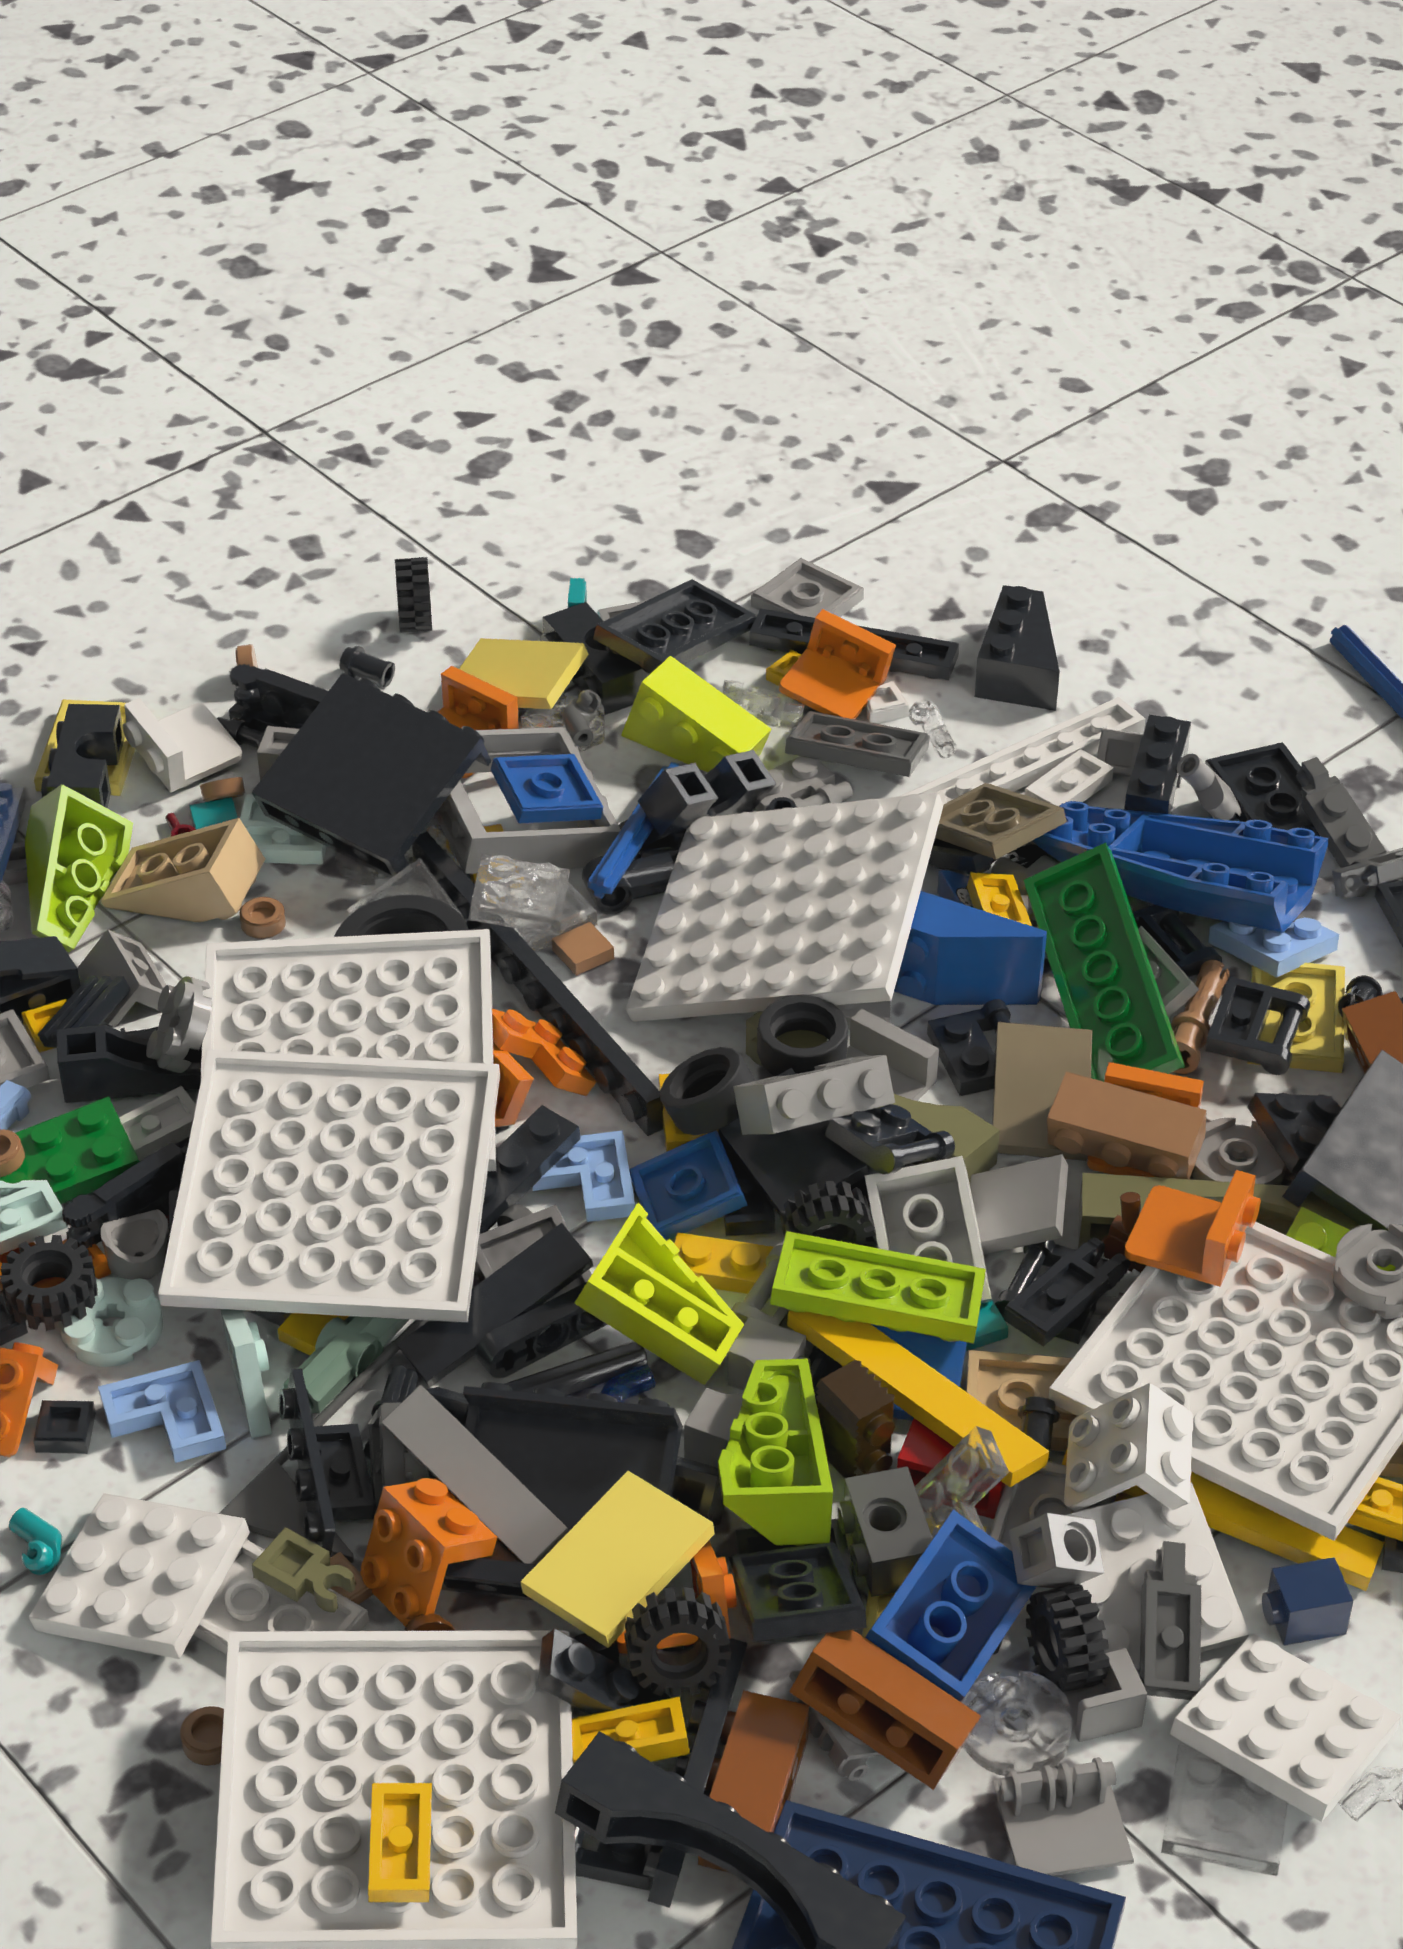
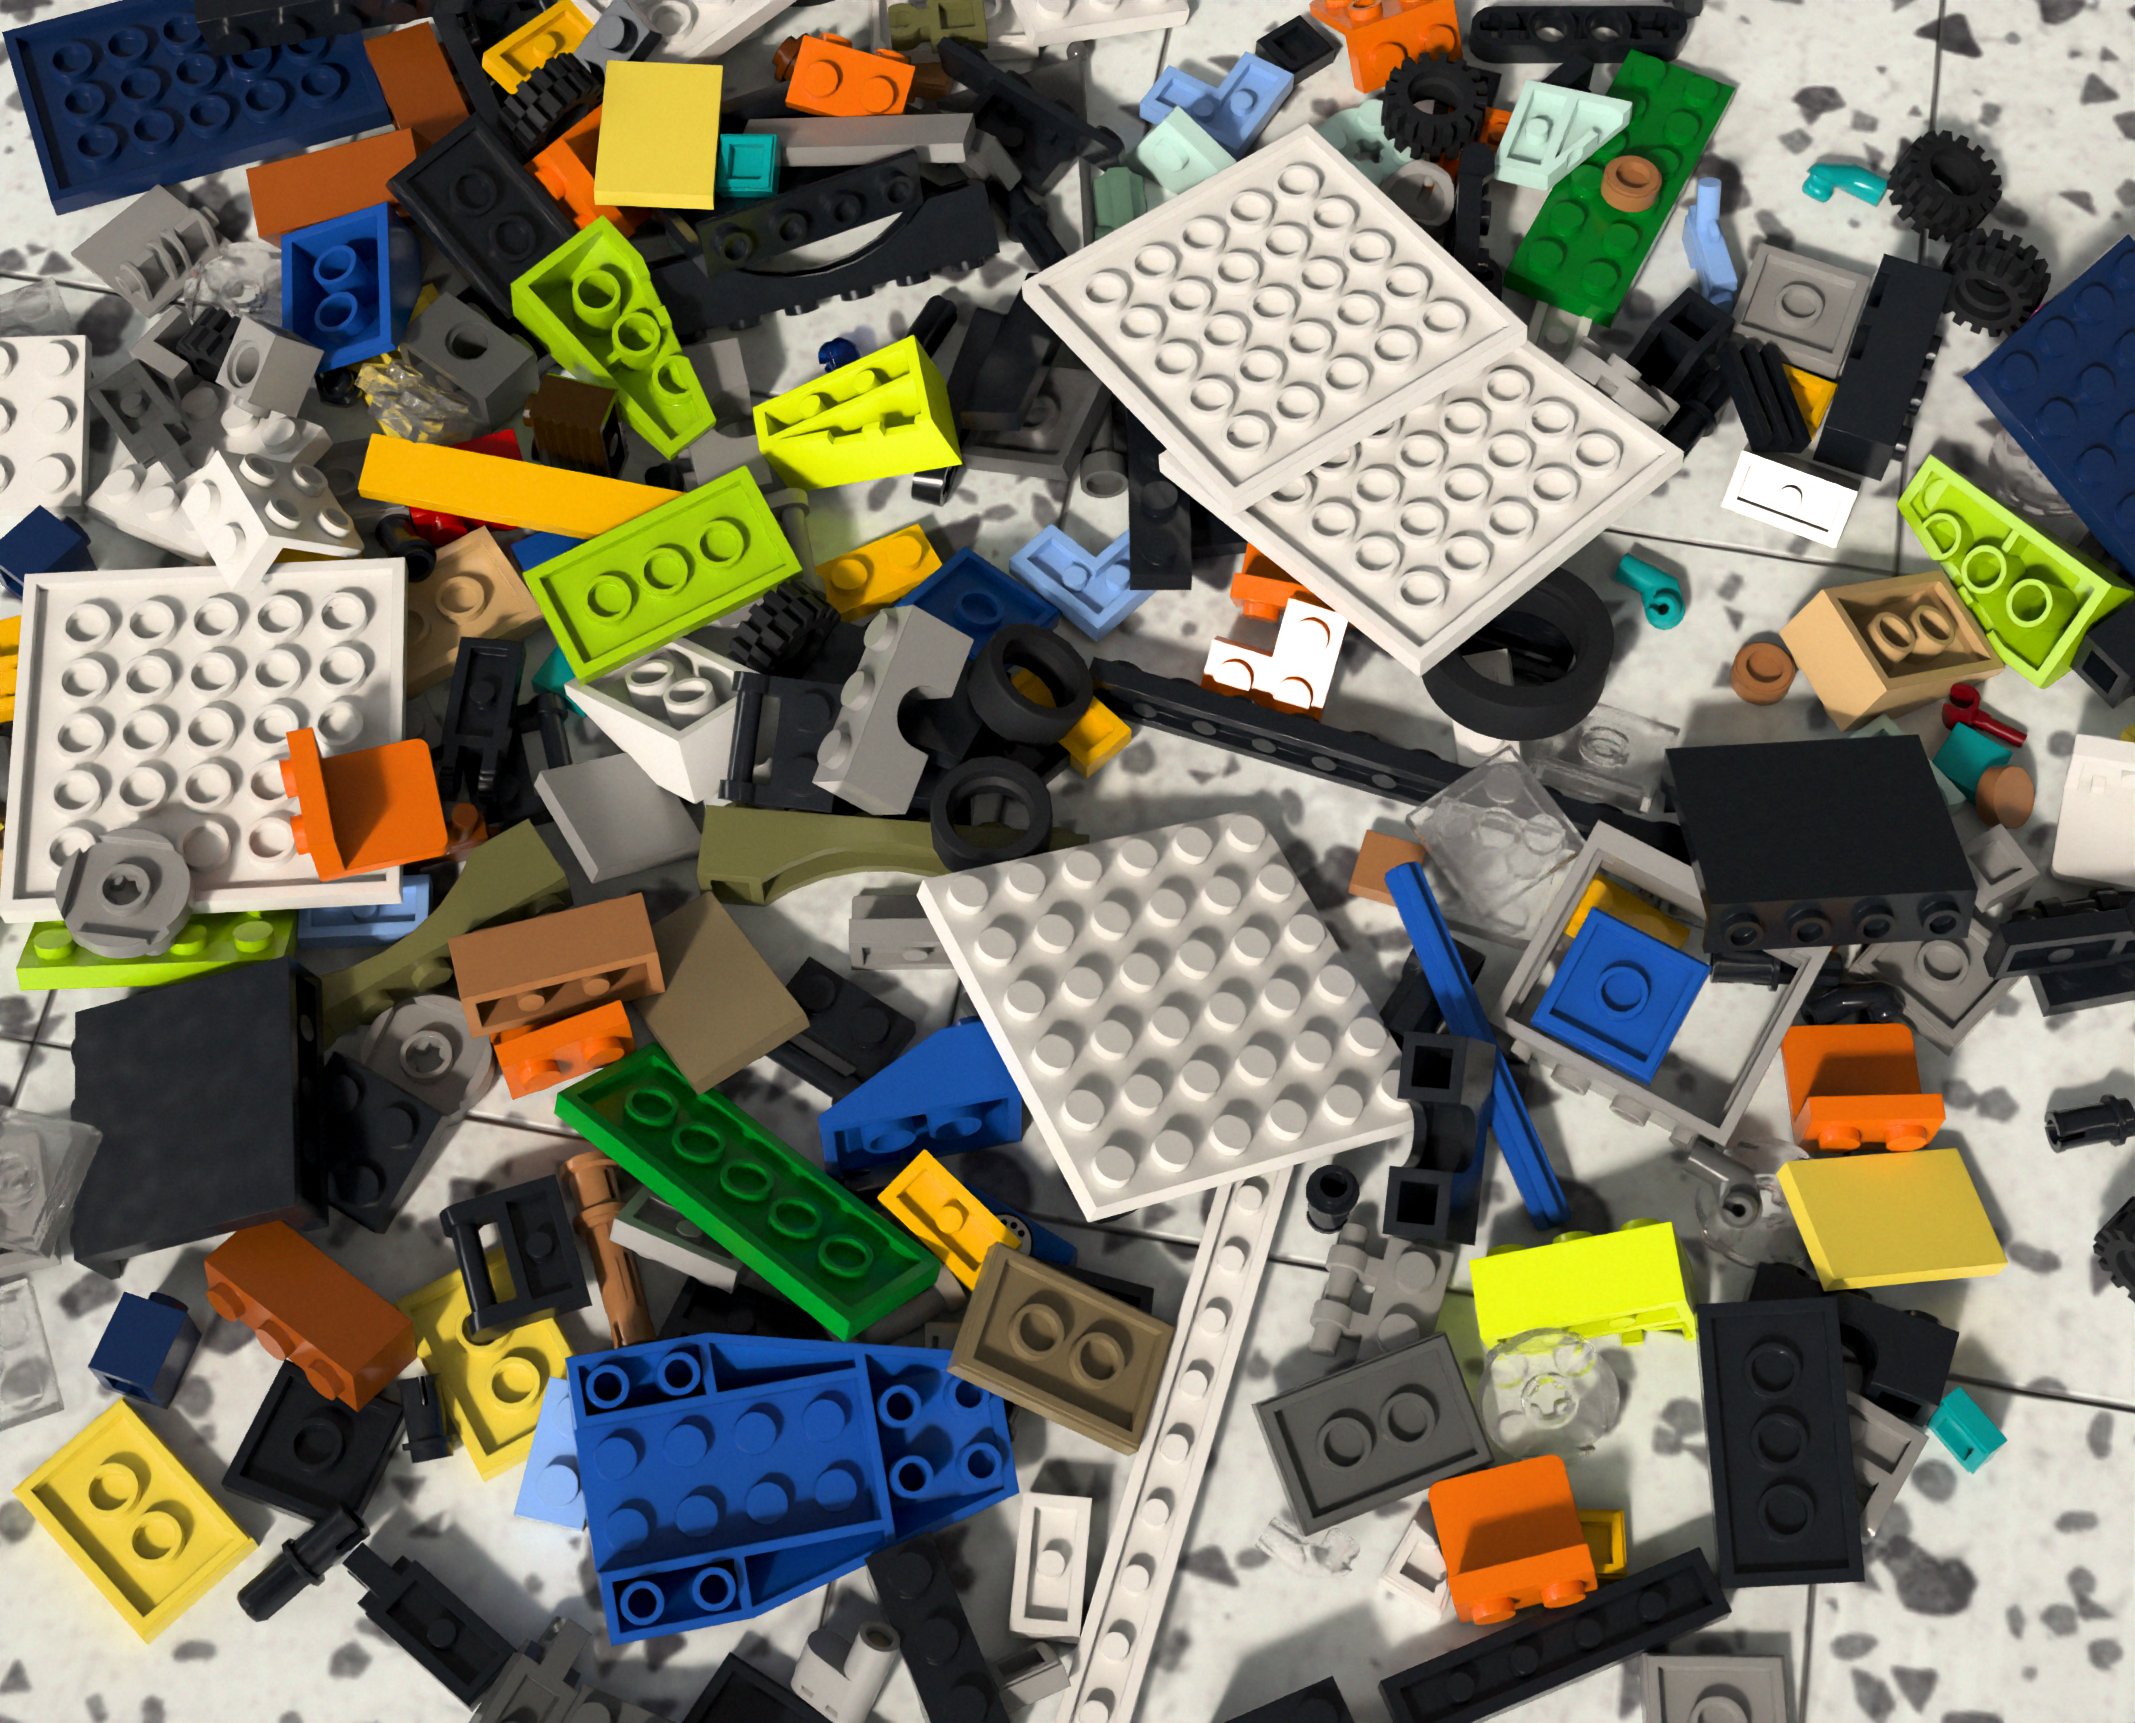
camera: 140 degrees right, 20 degrees up
none -> teal tile [716,134,783,198]

